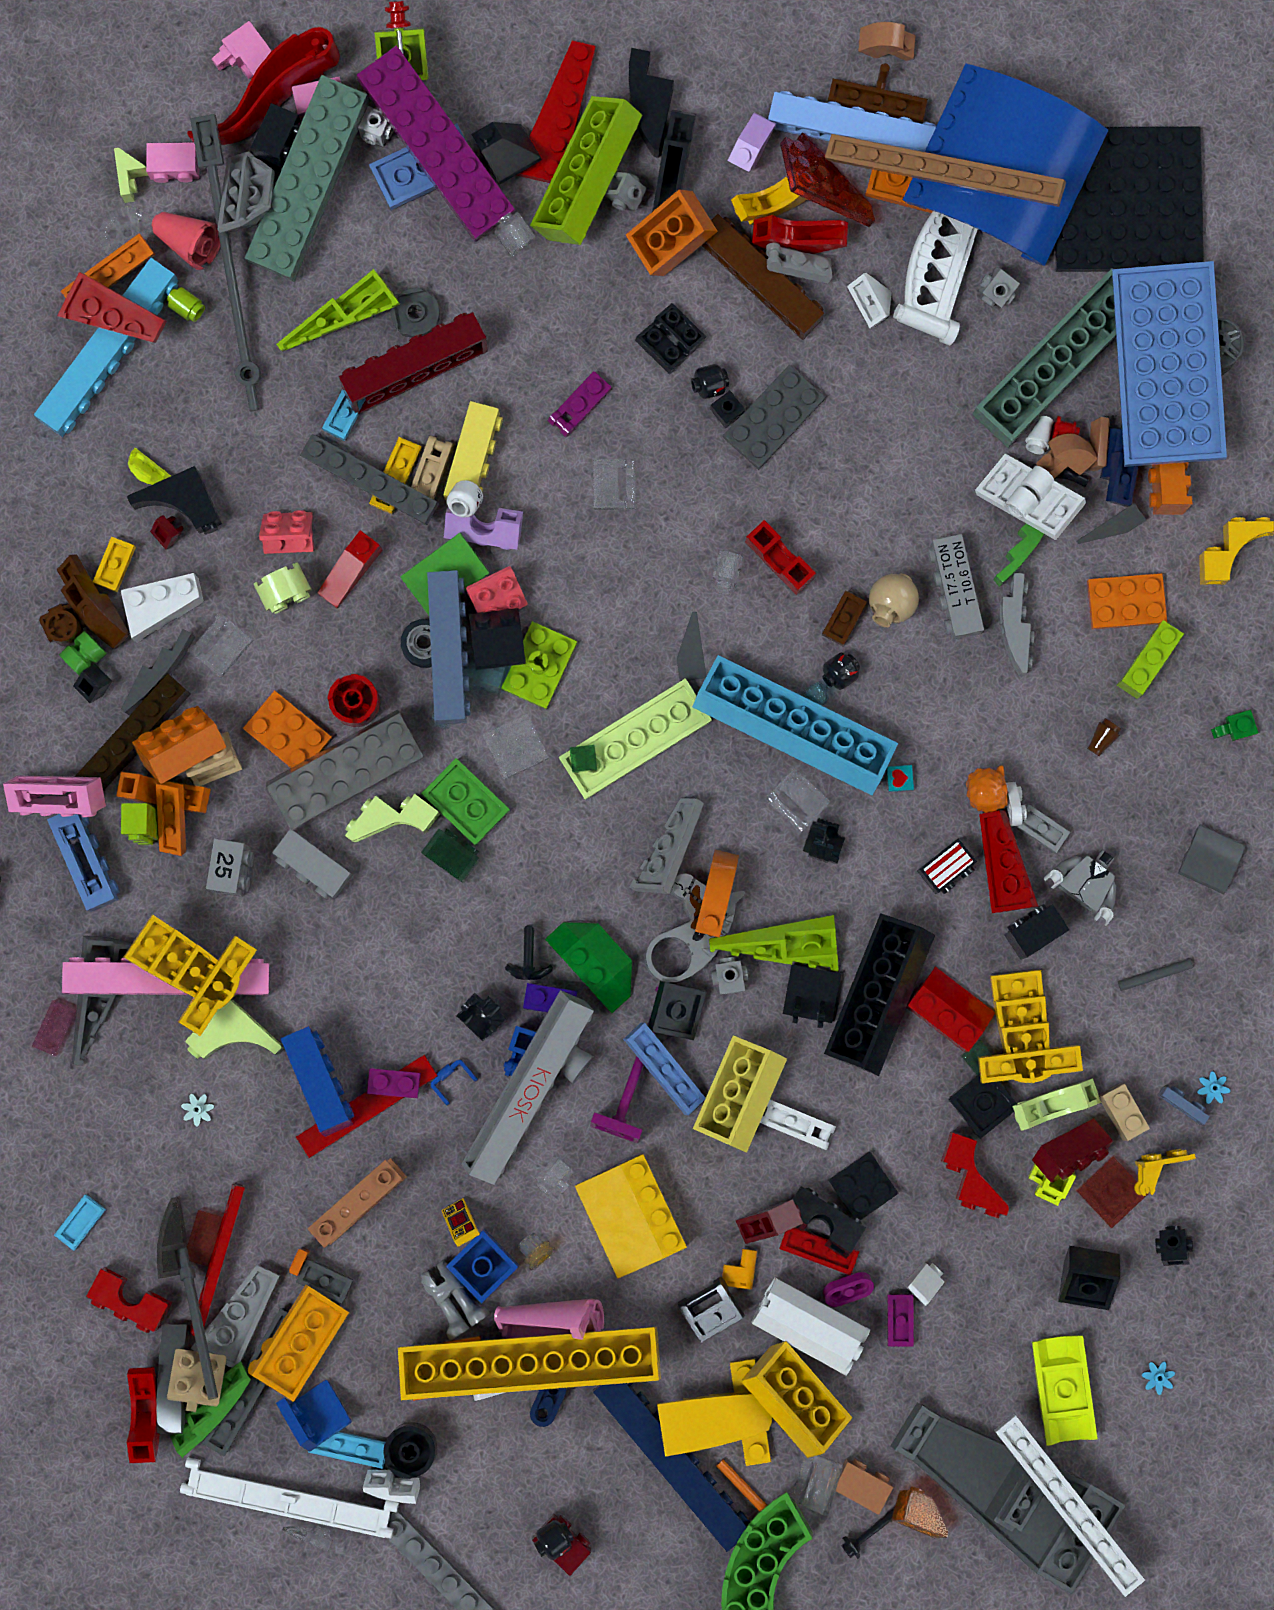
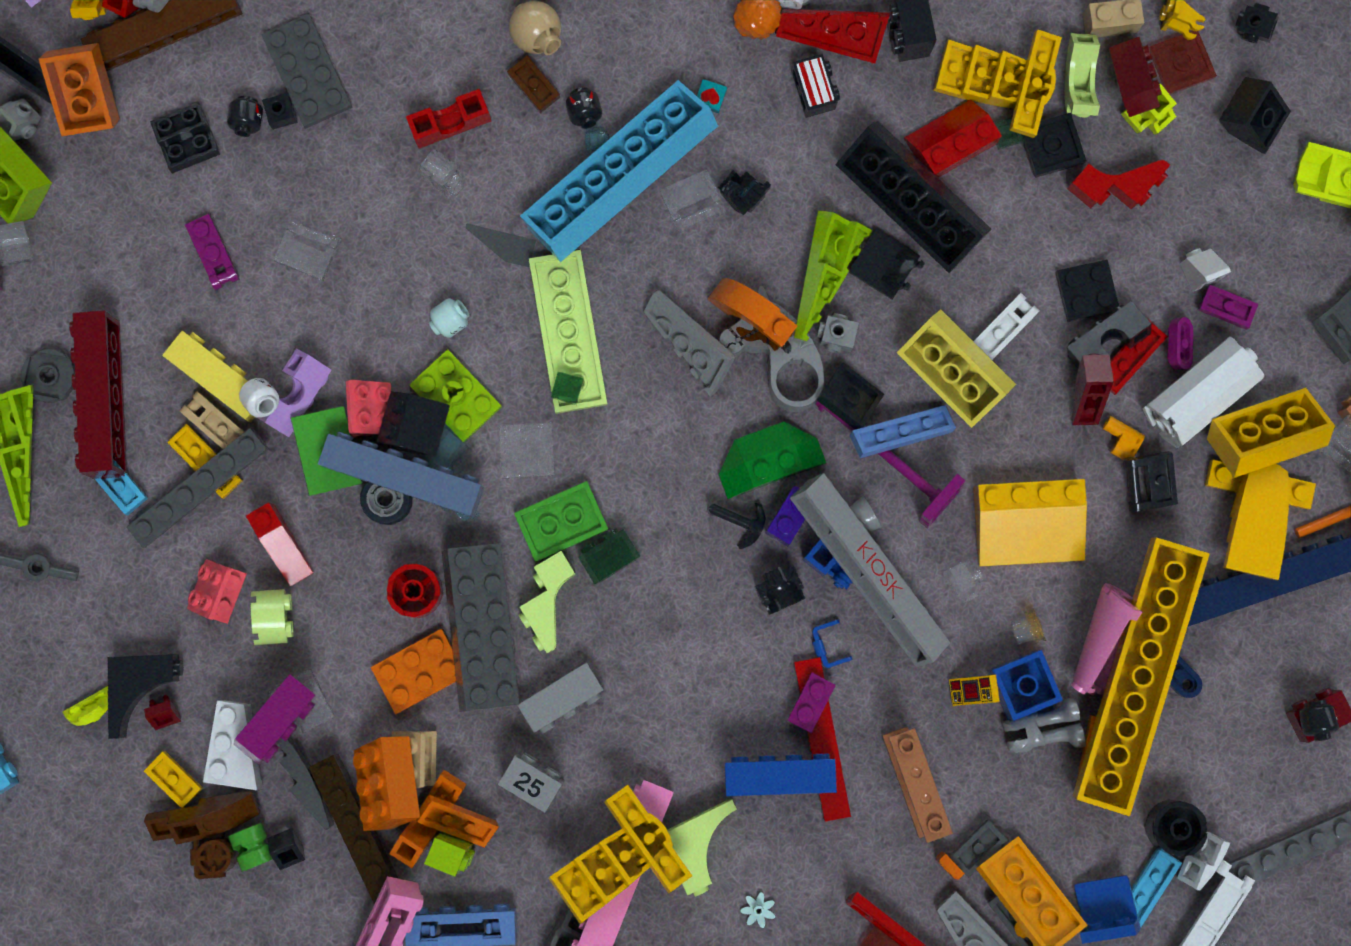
camera: 75 degrees left, 0 degrees up
none -> magenta brick [233,674,316,765]
none -> light aqua head [429,298,470,338]

